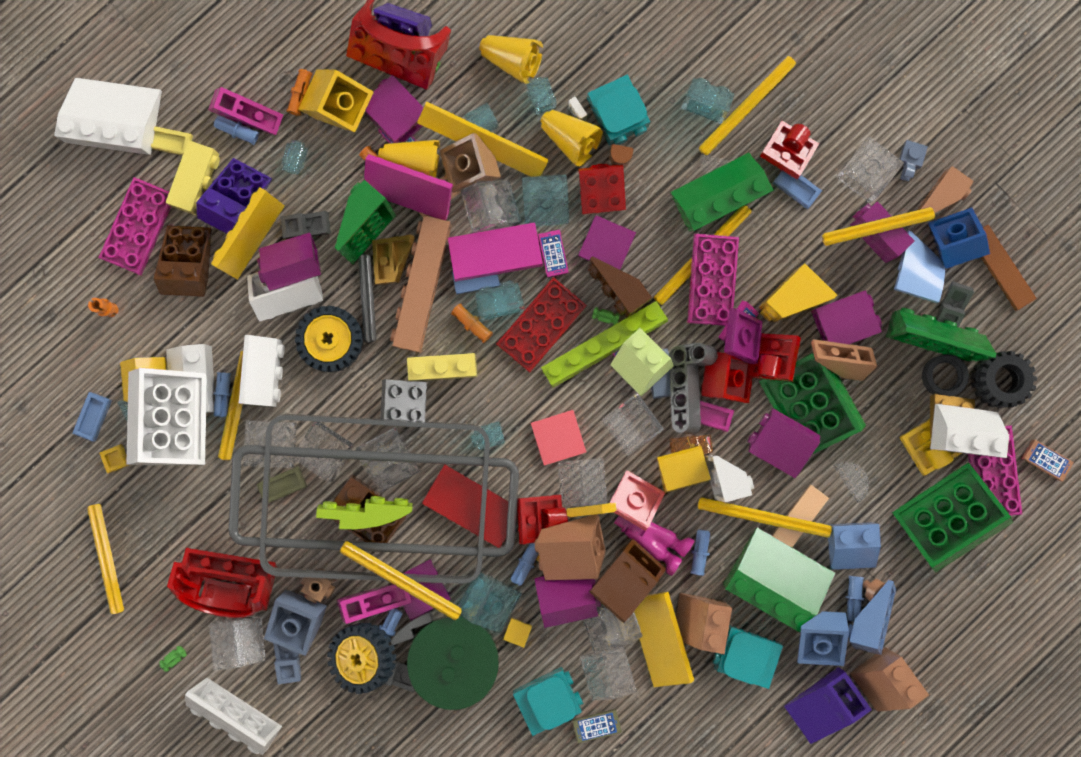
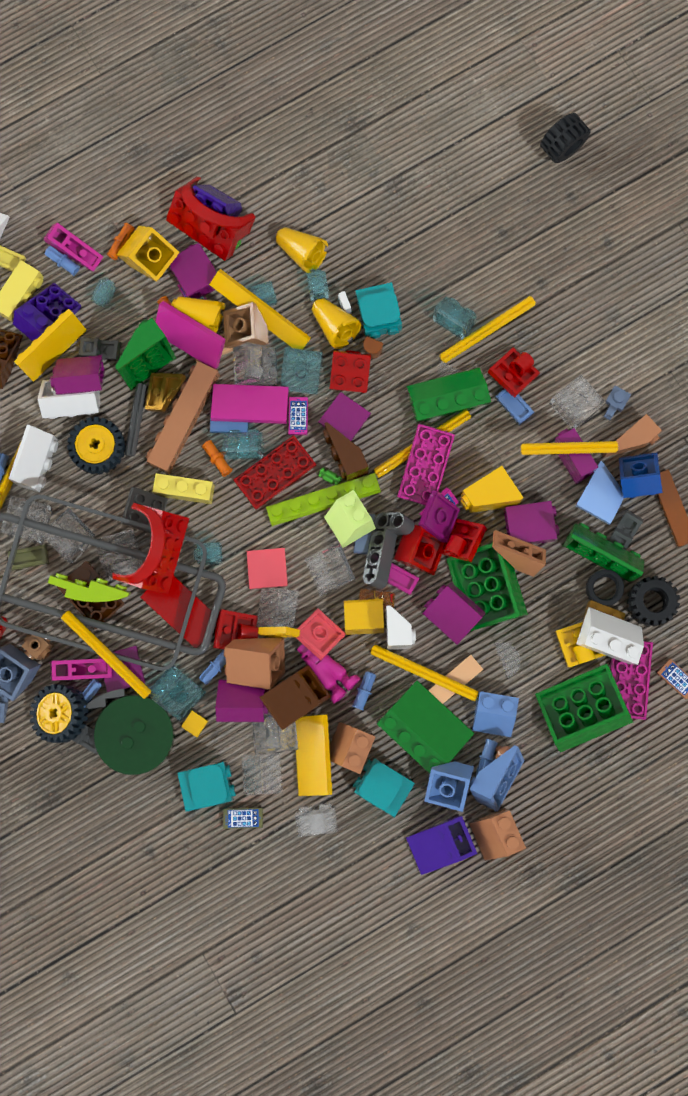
camera: 20 degrees right, 5 degrees down
none -> red piece [112,503,190,594]
none -> clear brick [295,803,339,837]

